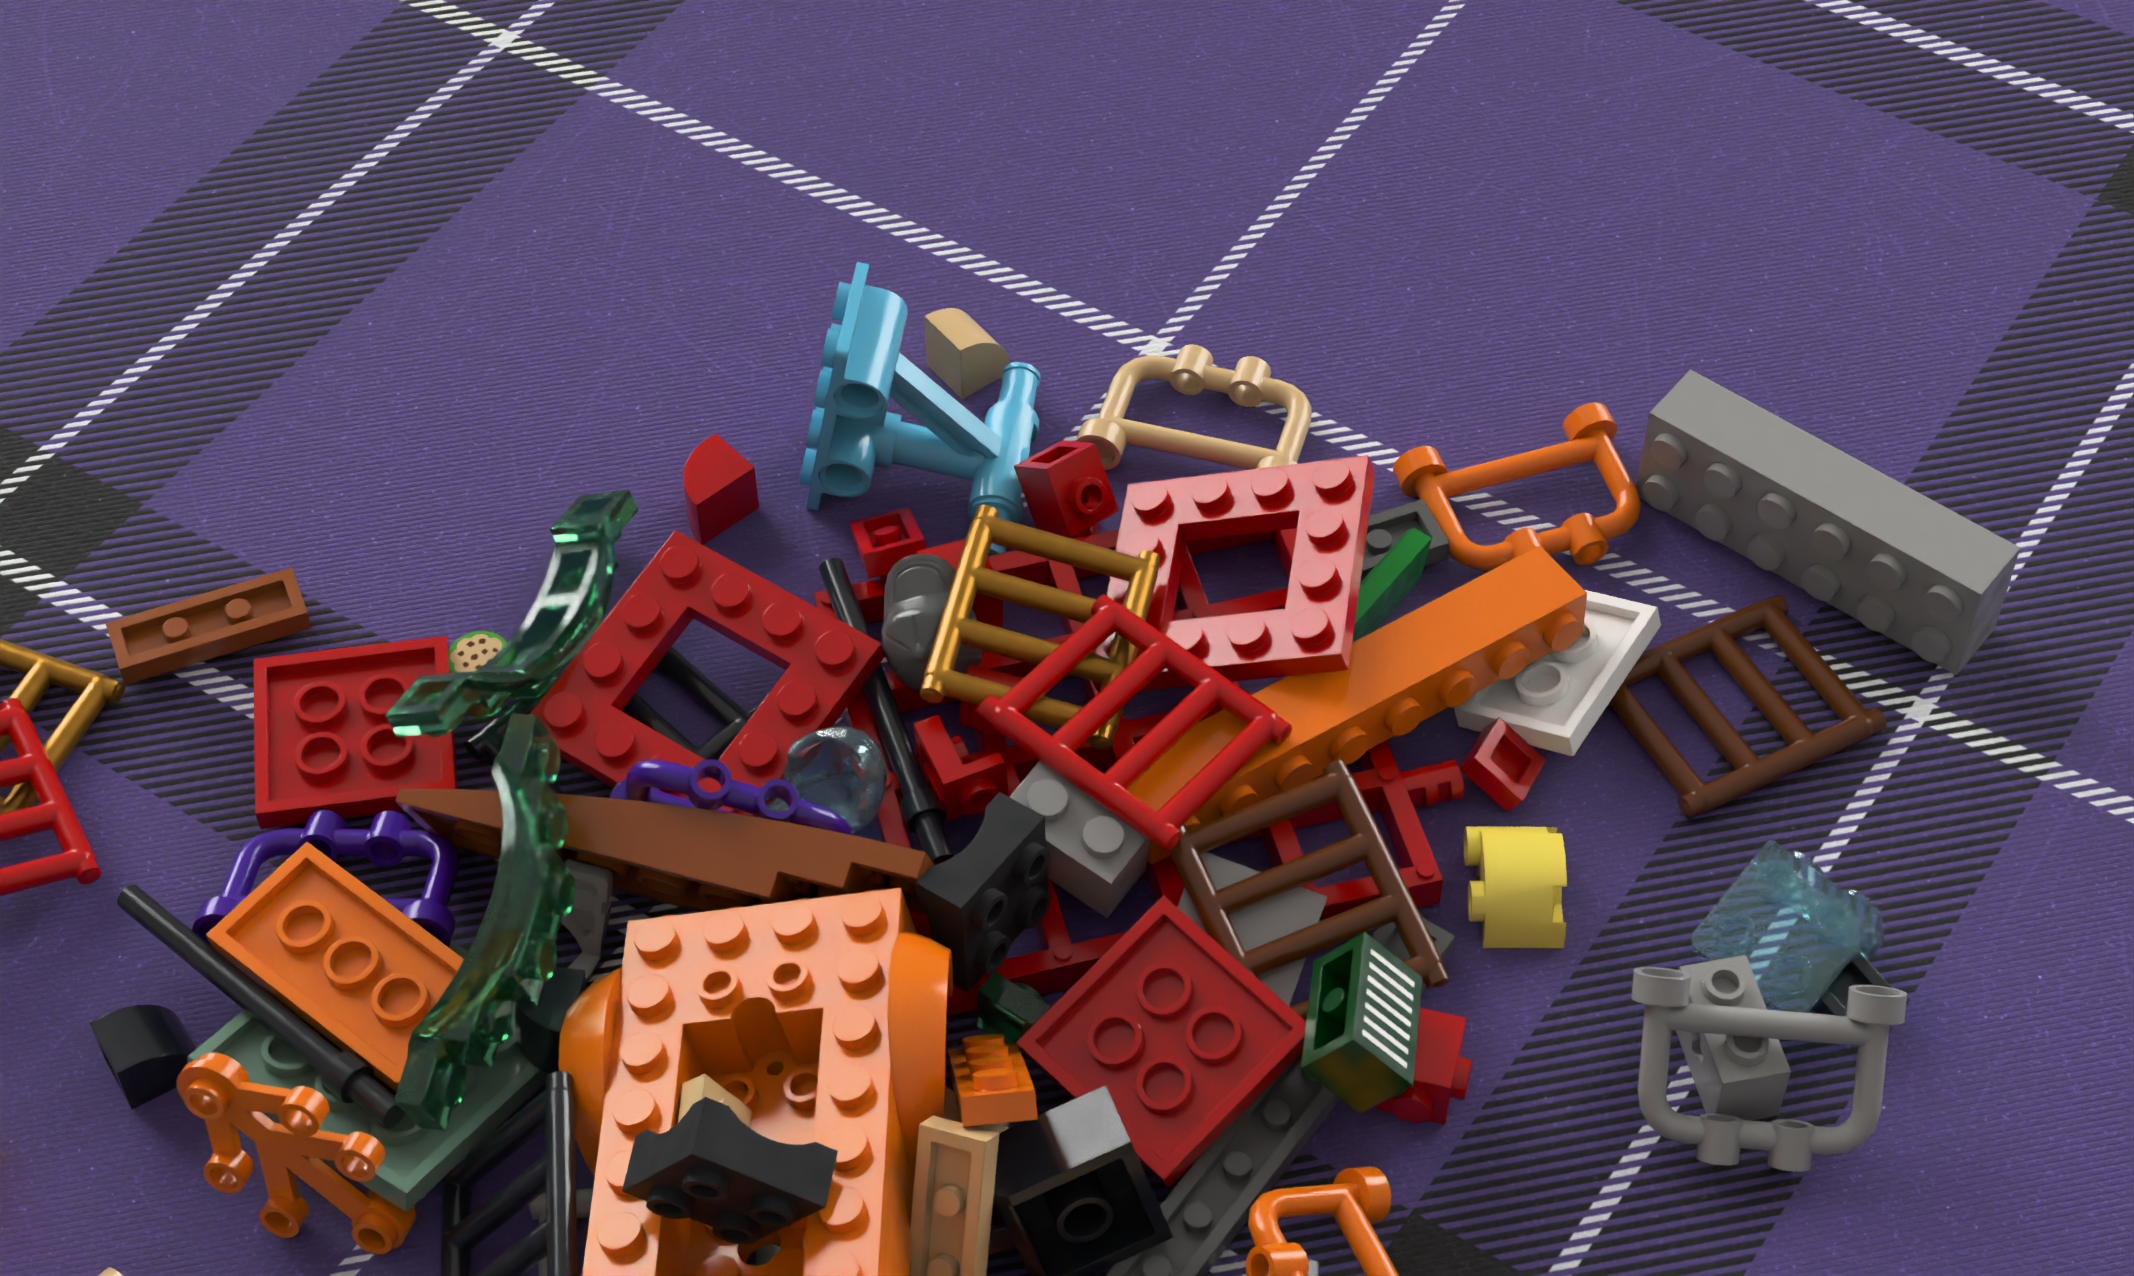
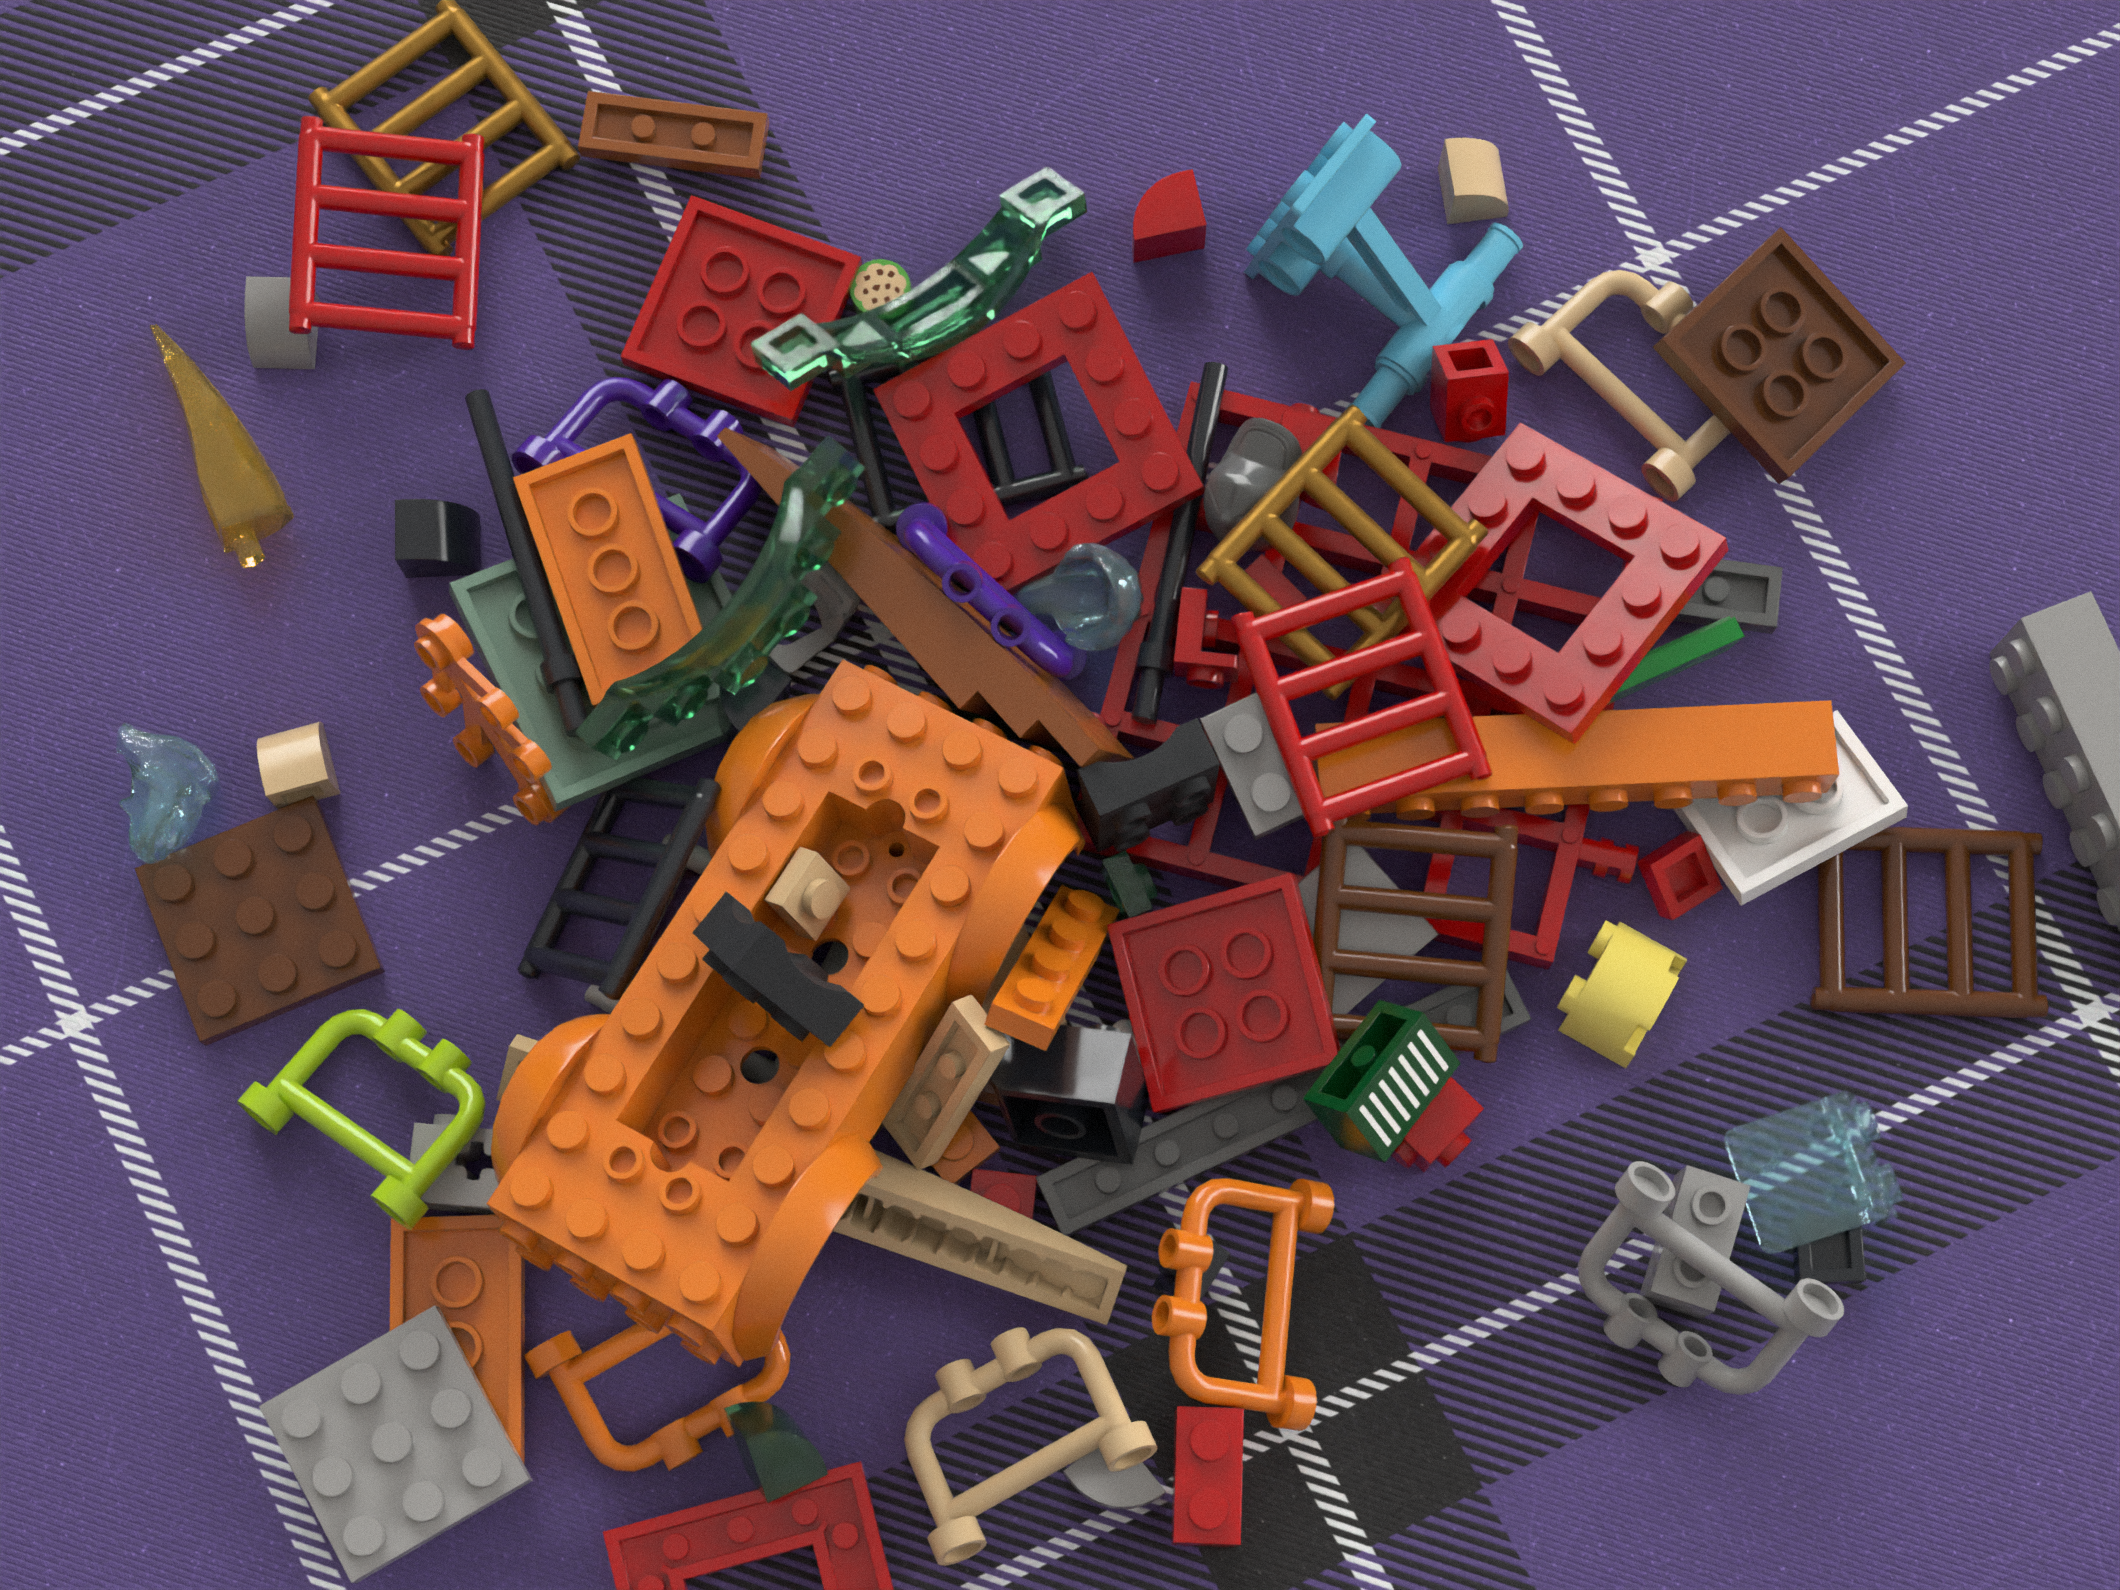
camera: 30 degrees right, 25 degrees up
red plate [849,506,927,581] -> none
orange bar [1393,402,1641,571] -> none
none -> reddish brown plate [1653,227,1906,484]

